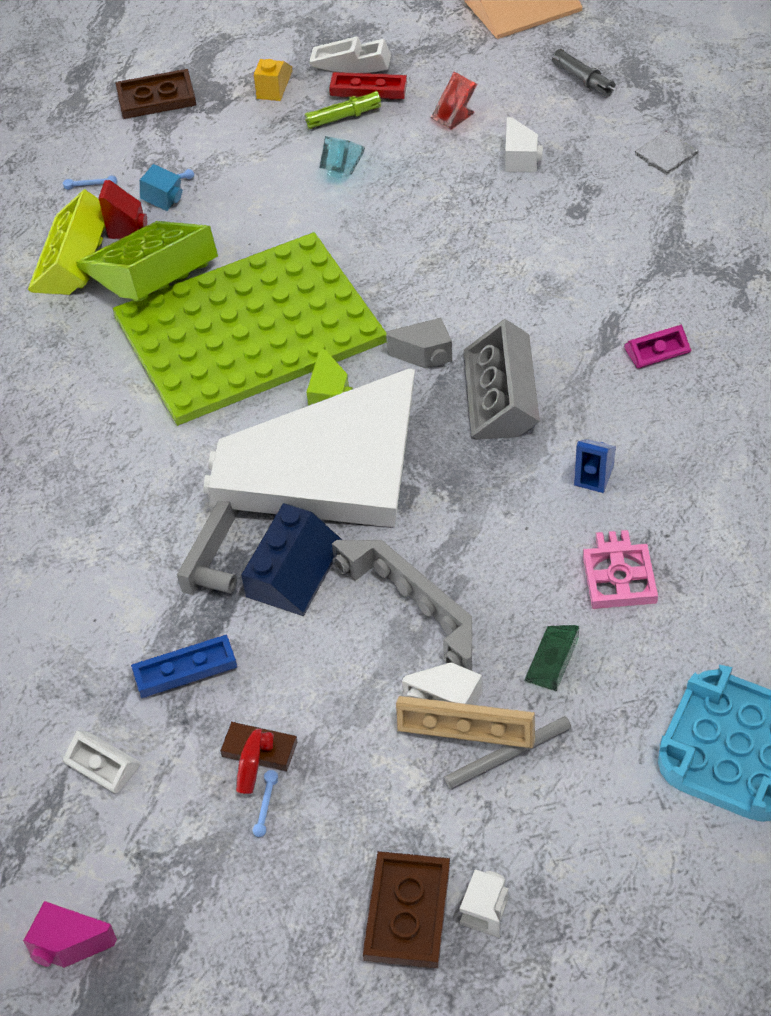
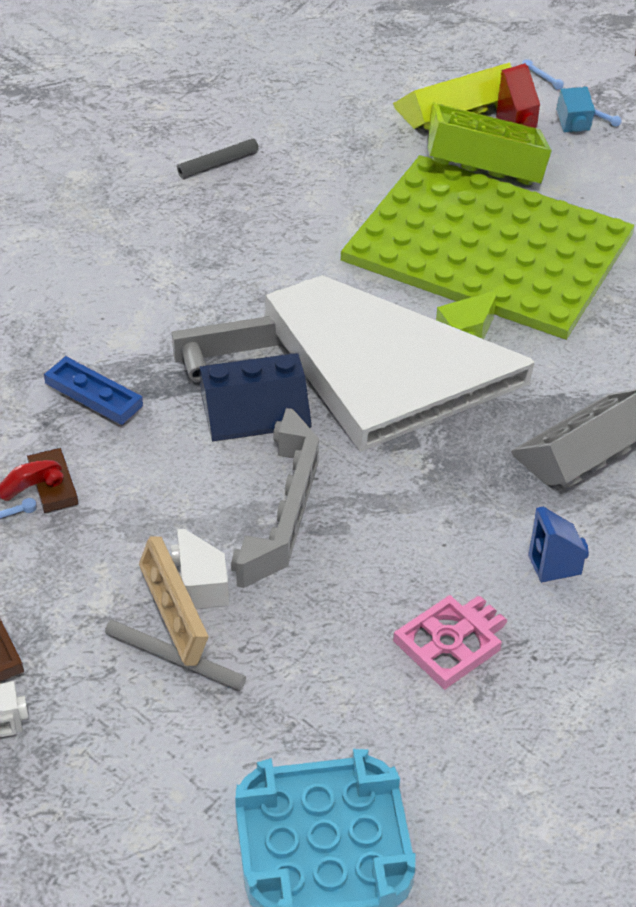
camera: 50 degrees right, 5 degrees down
light grey slope [386,318,453,368] -> none
clear green slope [525,625,580,691] -> none

